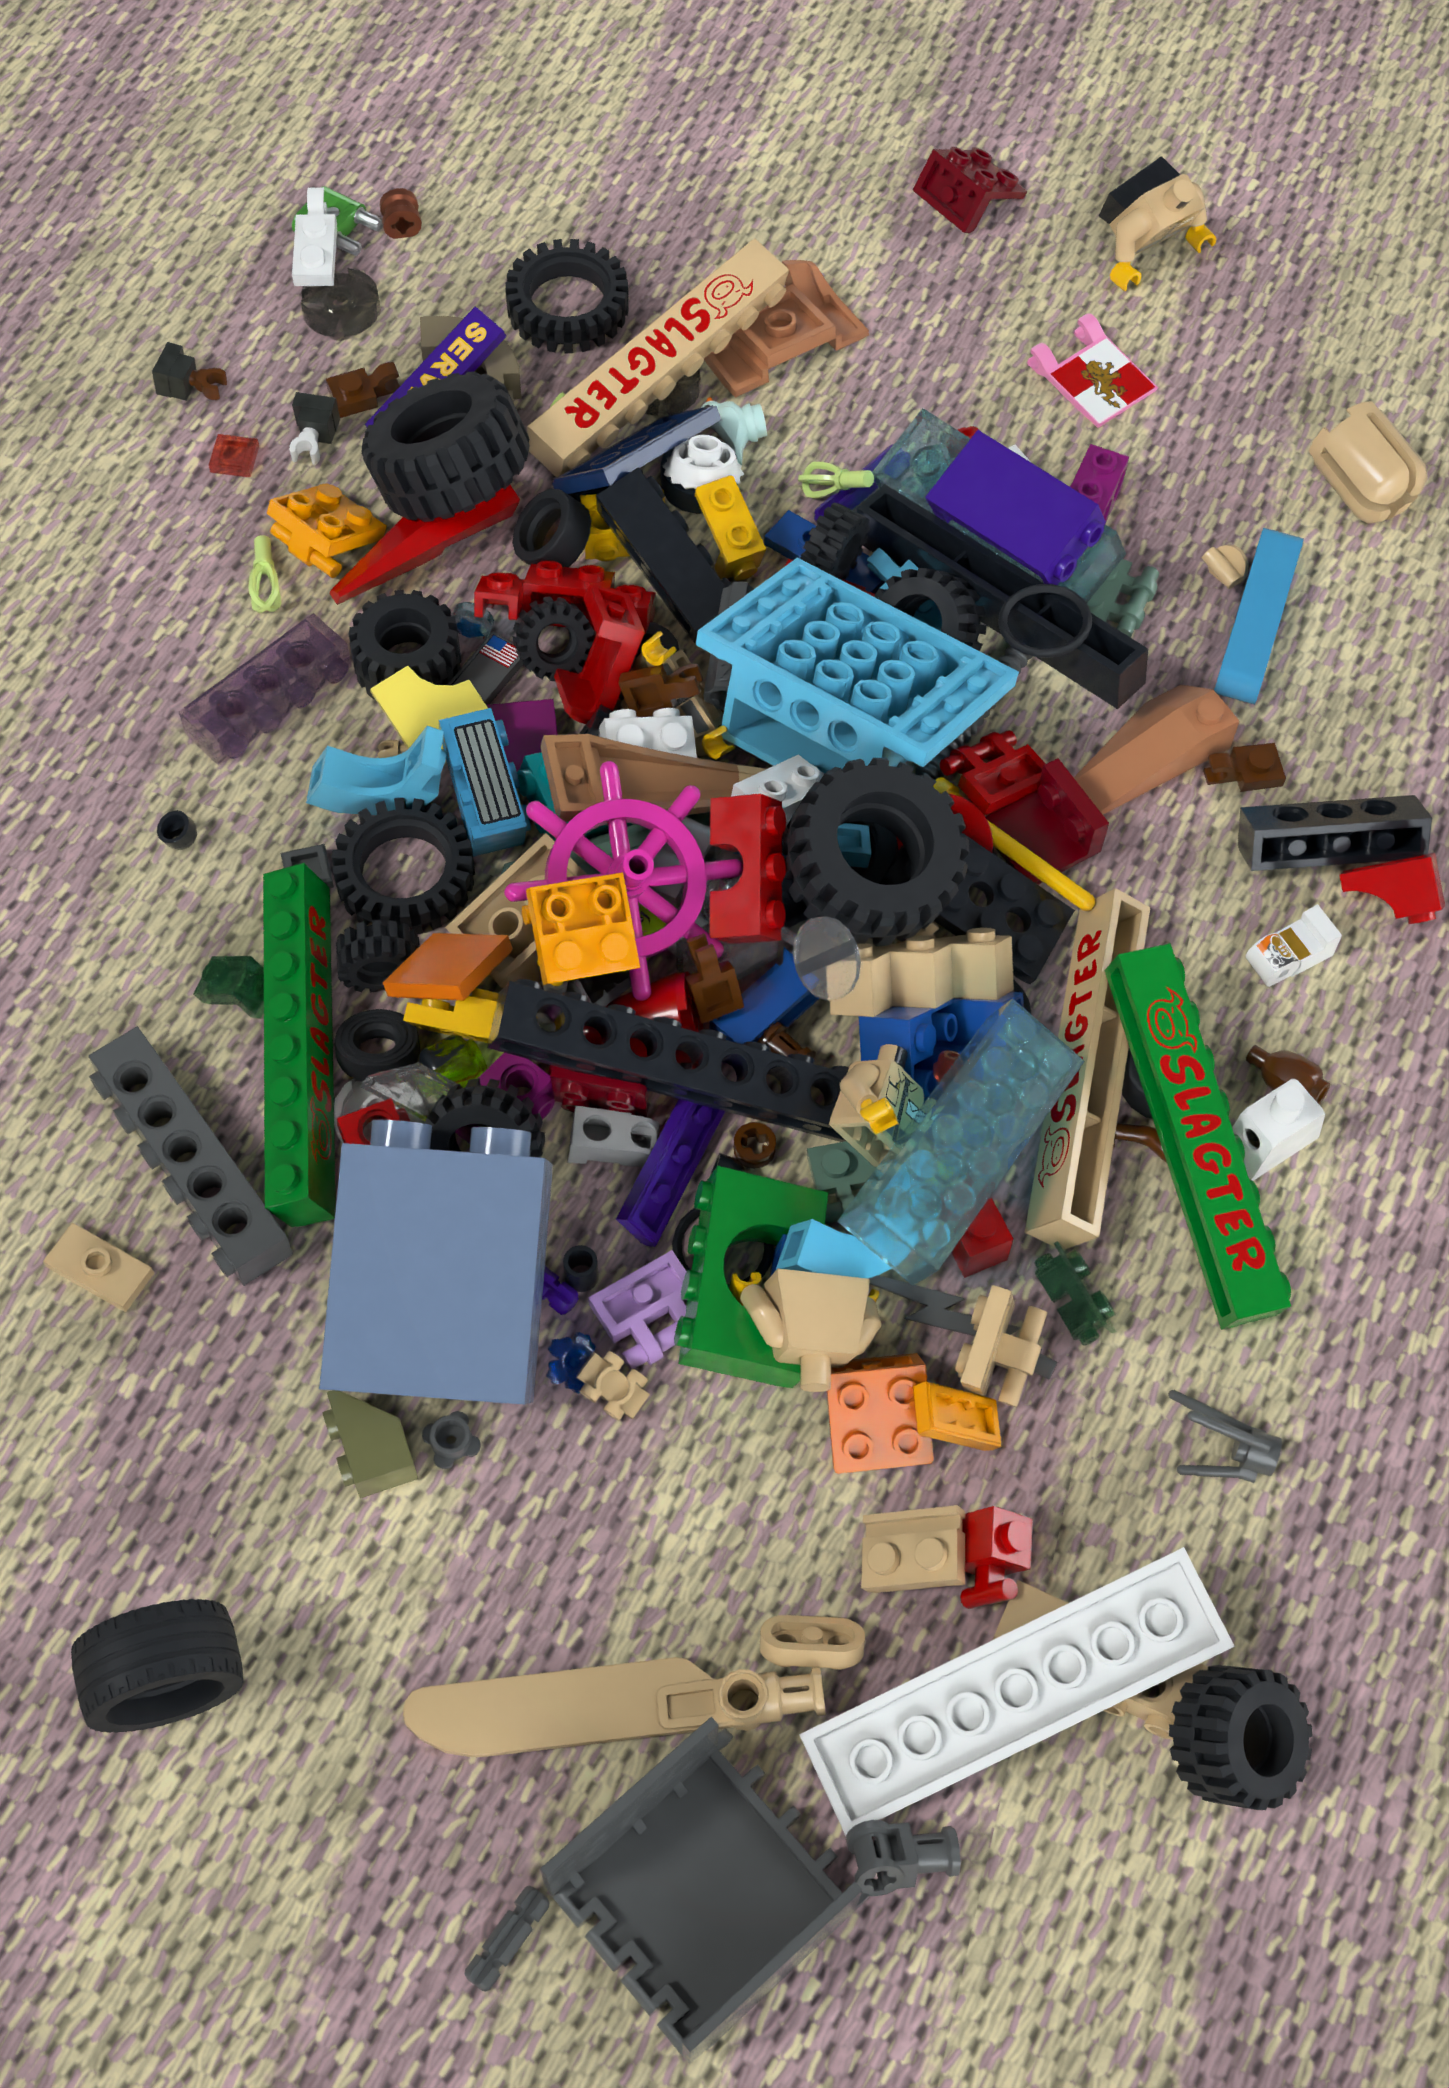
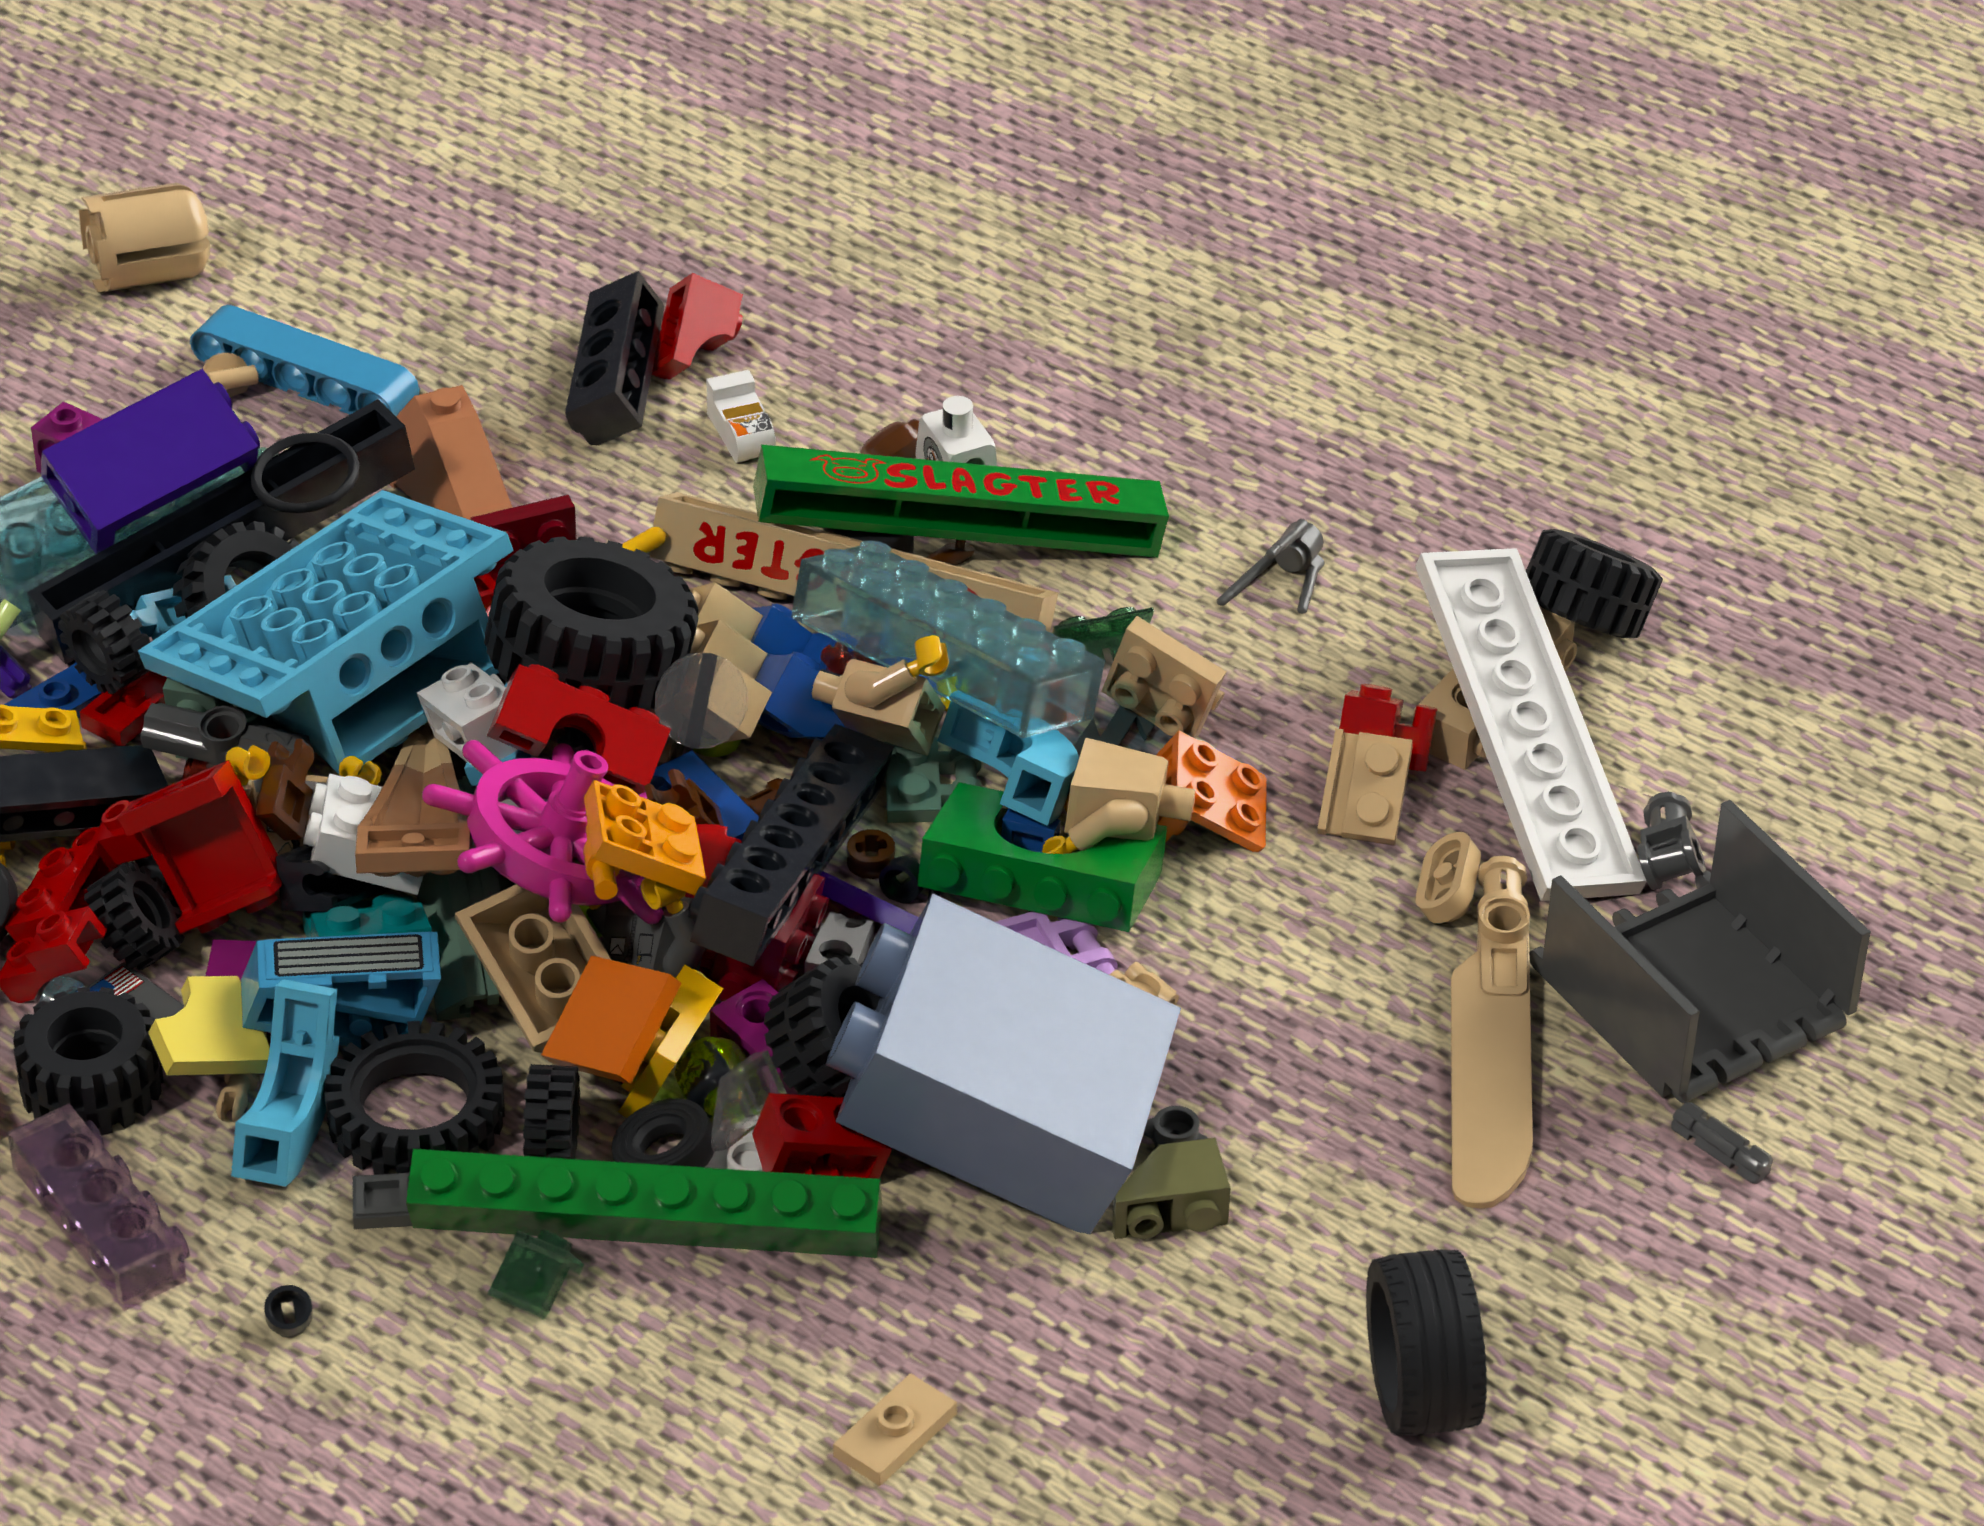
camera: 80 degrees left, 20 degrees down
dark grey brick [88,1026,293,1286] -> none
light orange plate [913,1381,1001,1451] -> none
reddish brown plate [1203,743,1286,792] -> none

